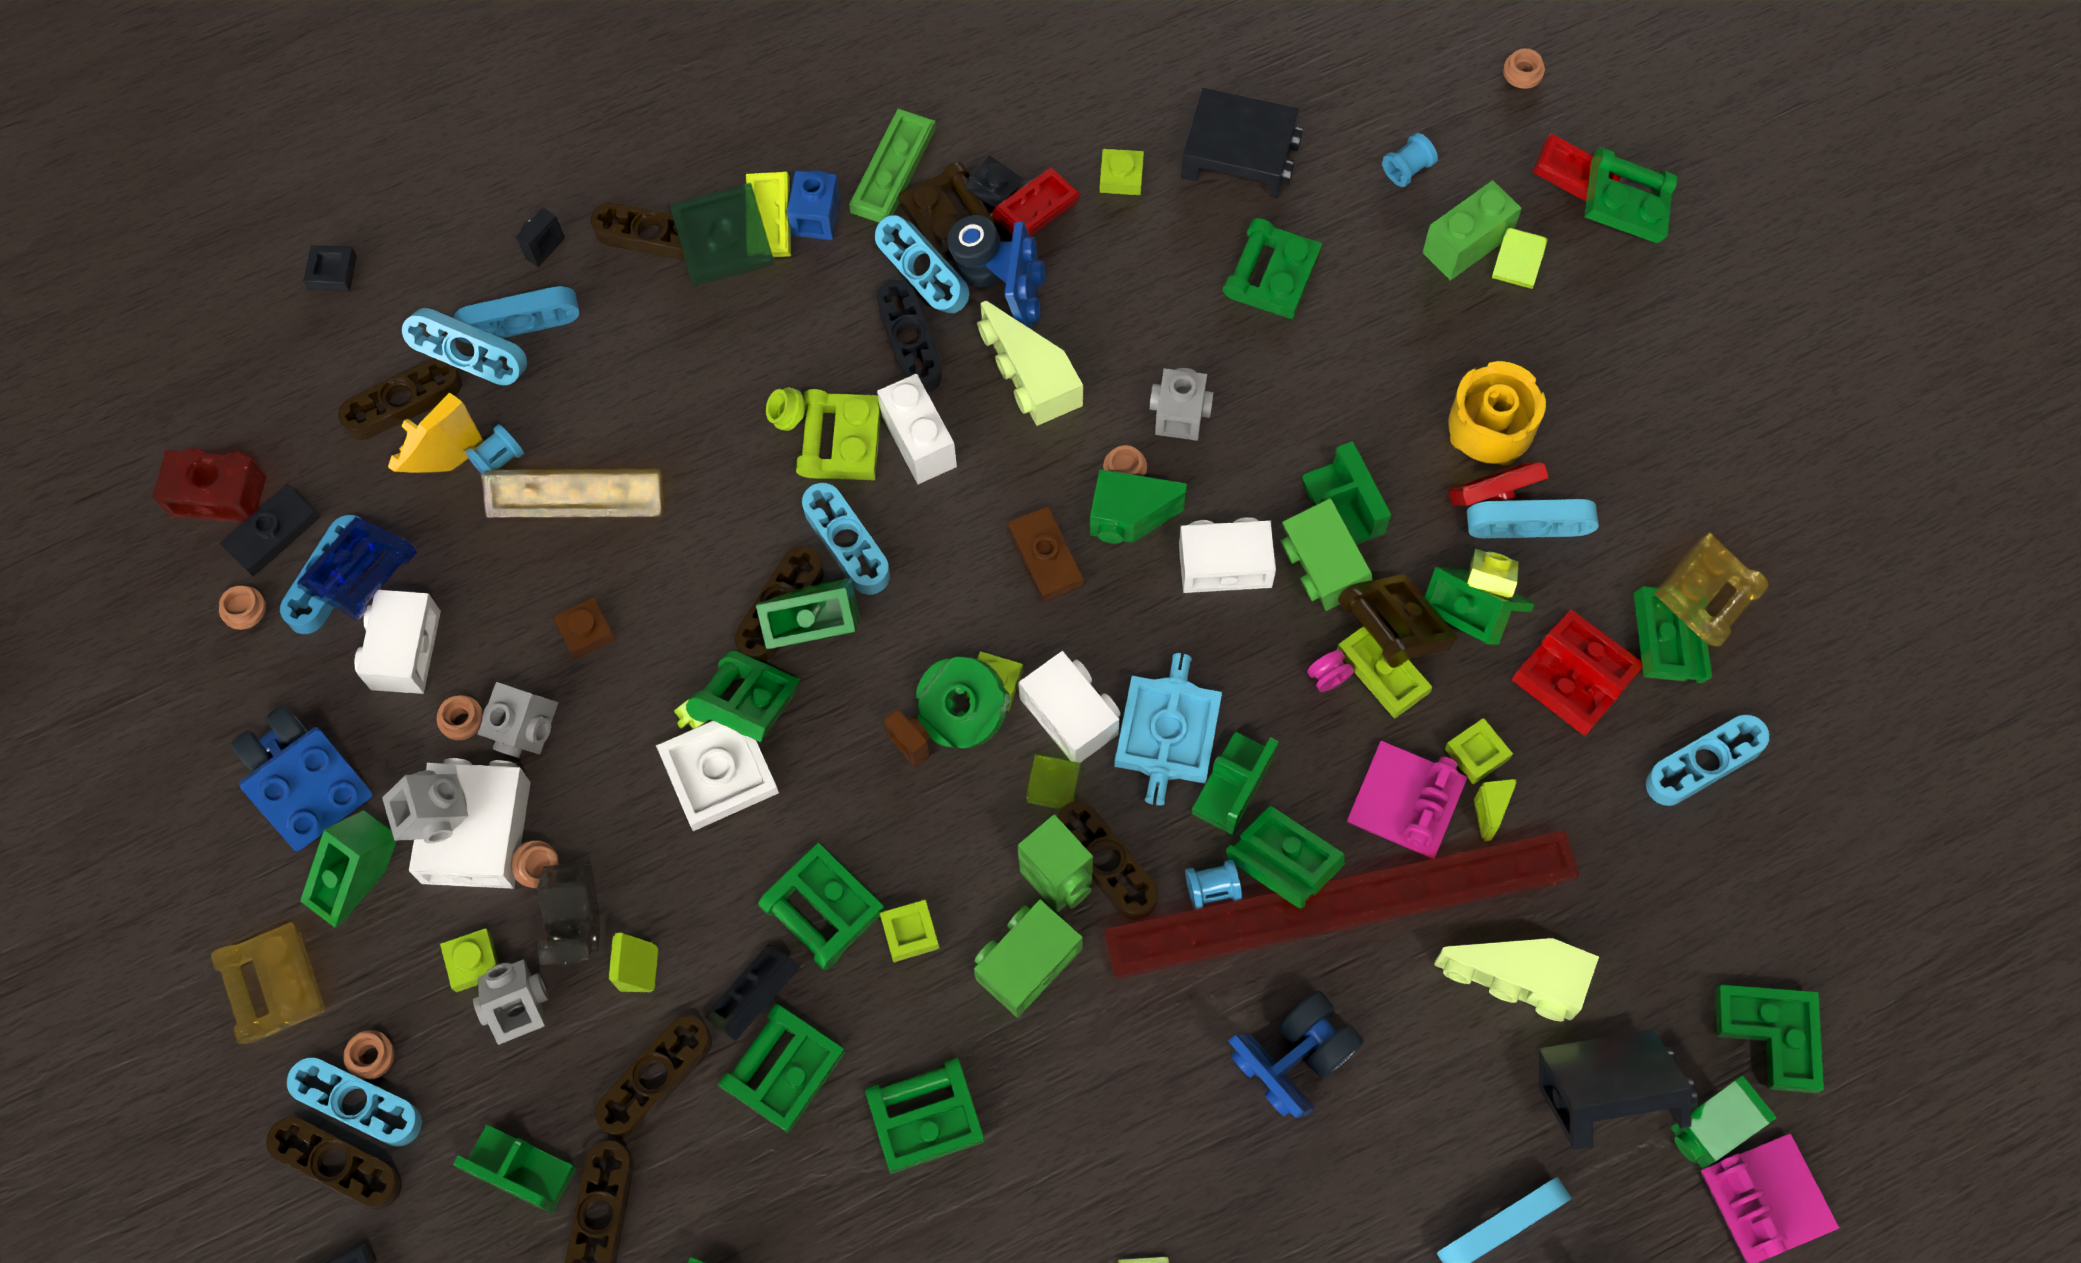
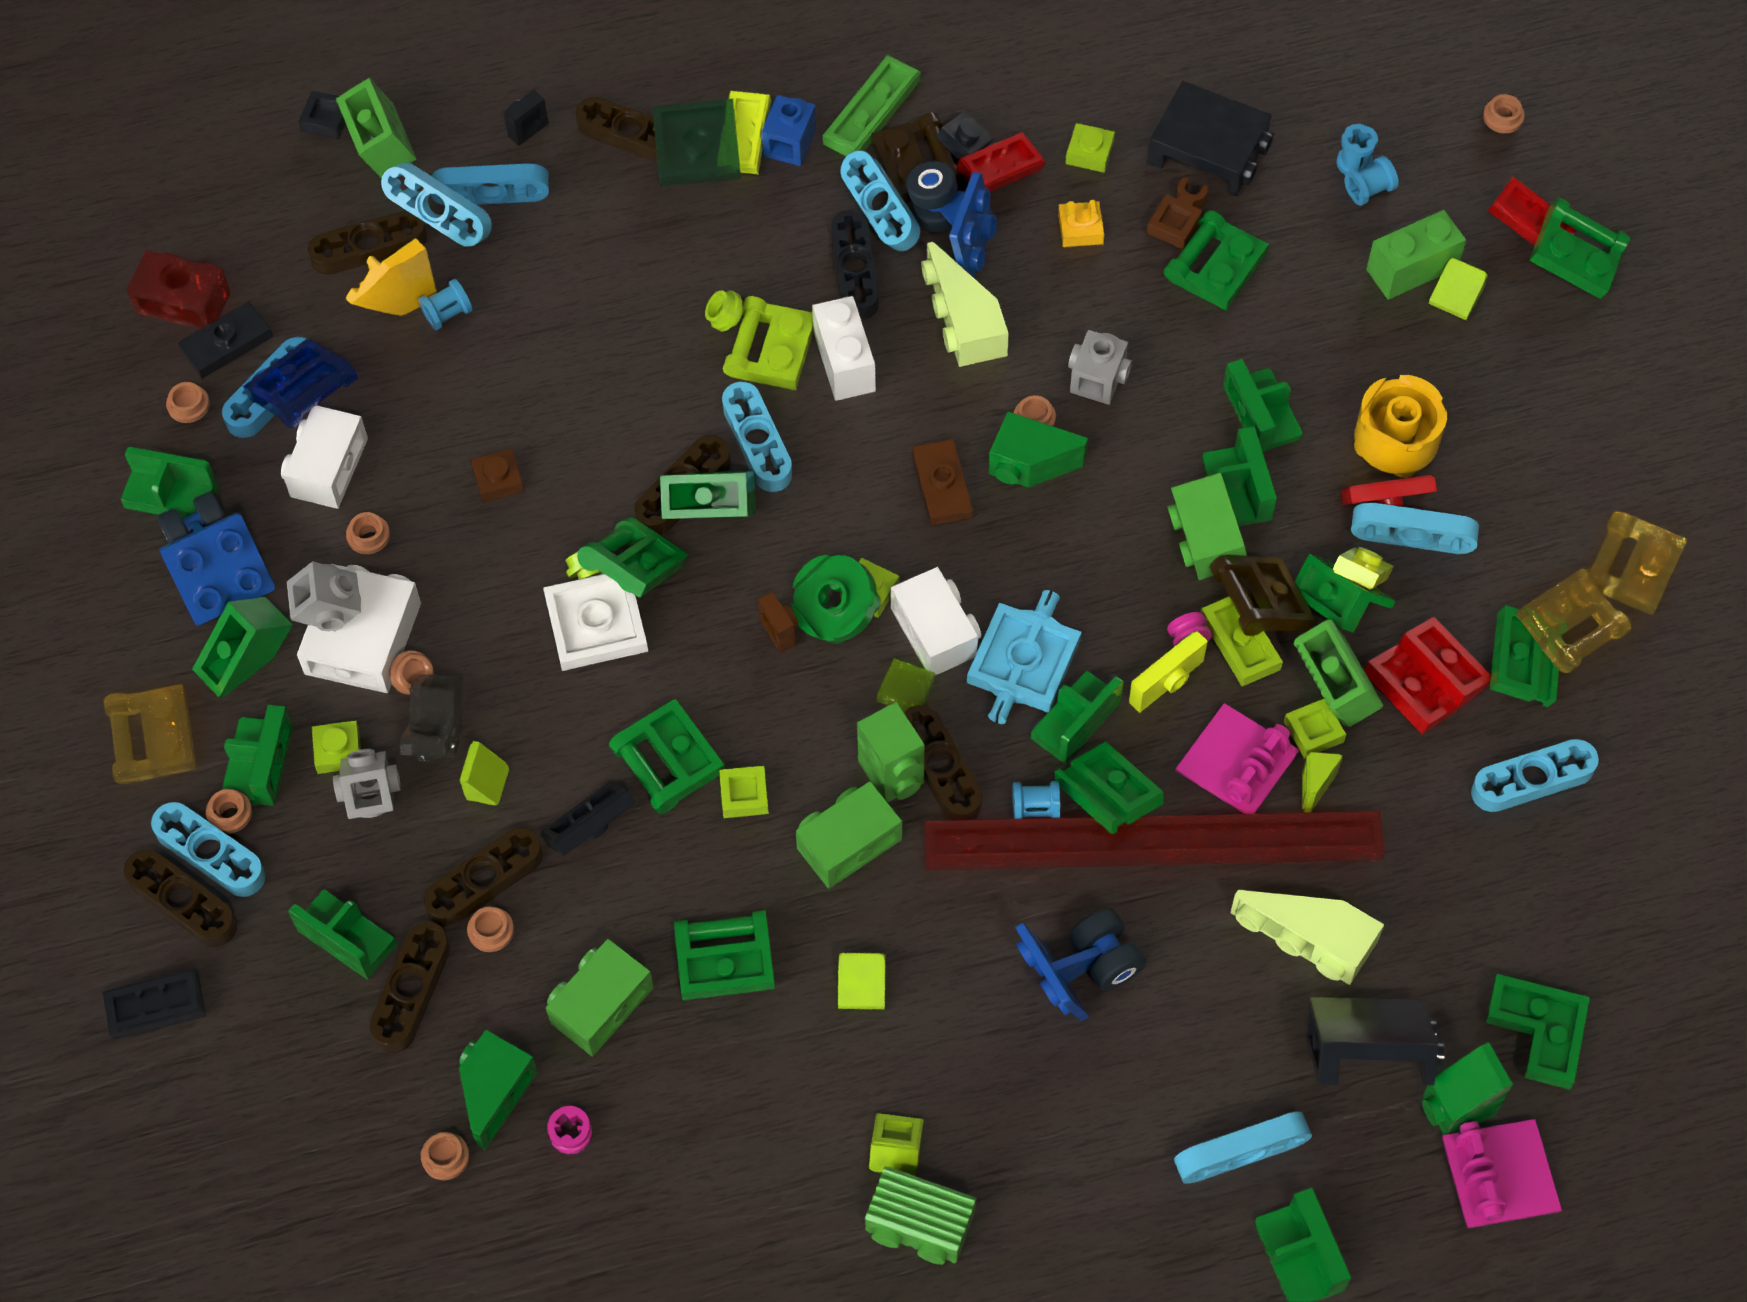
camera: 10 degrees right, 5 degrees down
light grey brick [477,682,559,758] -> none
clear yellow plate [481,469,664,517] -> none
green plate [717,1004,846,1135] -> none
white brick [1179,518,1276,593] -> none
none -> green panel [121,447,219,518]
none -> green panel [222,705,293,806]
none -> bright green brick [336,78,416,178]
none -> nougat plate [467,907,514,952]
none -> bright green brick [546,939,654,1057]
none -> lime slope [838,953,886,1010]
none -> yellow tile [1058,200,1104,247]
none -> neon yellow plate [1129,631,1208,713]
none -> reddish brown plate [1147,177,1208,249]
none -> green panel [1223,359,1302,452]
none -> bright green brick [1294,620,1383,727]
none -> dark azure bush [1336,124,1378,174]
none -> clear yellow plate [1580,512,1688,616]

